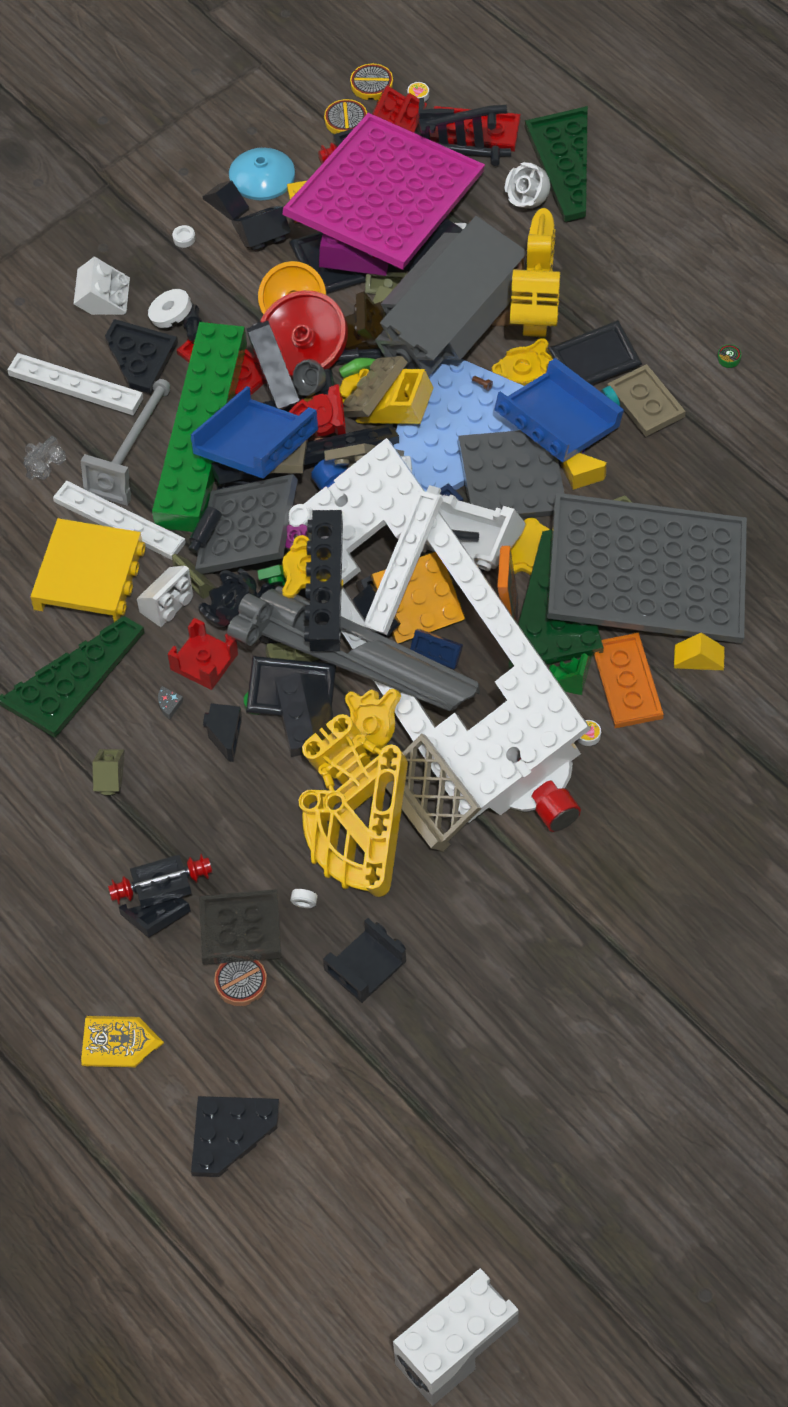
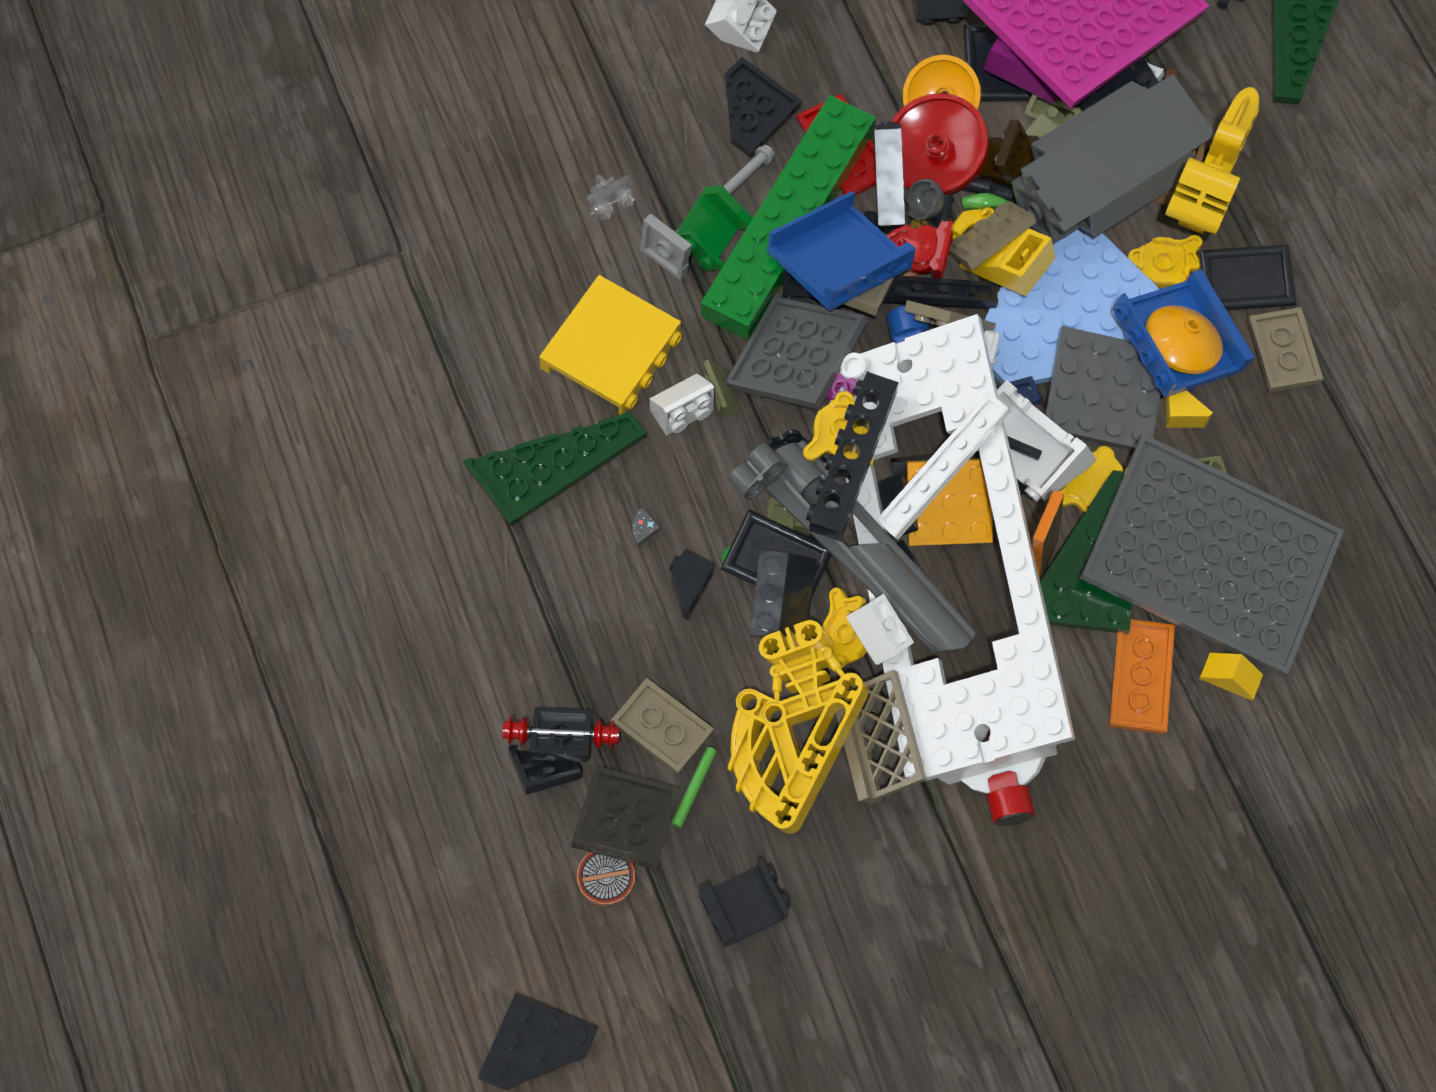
camera: 15 degrees right, 10 degrees up
white plate [8,353,143,415] -> none
white tile [53,481,186,560] -> none
yellow tile [81,1016,164,1067] -> none
olive slope [93,749,125,795] -> none
white tile [148,289,192,328] -> none
red panel [168,618,238,690] -> none
black axle [184,304,202,342] -> none
black cylinder [188,506,222,553] -> none
black plate [198,568,257,627] -> none
green plate [257,565,287,588] -> none
white tile [290,889,318,908] -> none
dark blue plate [410,629,463,669] -> none
reddish brown piece [472,376,493,391] -> none
white cylinder [505,162,551,209] -> none
green slope [549,654,593,695] -> none
tile [577,720,601,746] -> none
teal tile [601,386,620,406] -> none
tile [718,344,741,368] -> none
none -> dark tan plate [610,678,714,775]
none -> bright green bar [671,746,717,829]
none -> green panel [676,185,753,271]
none -> white panel [847,594,914,665]
none -> light orange dish [1145,305,1223,374]

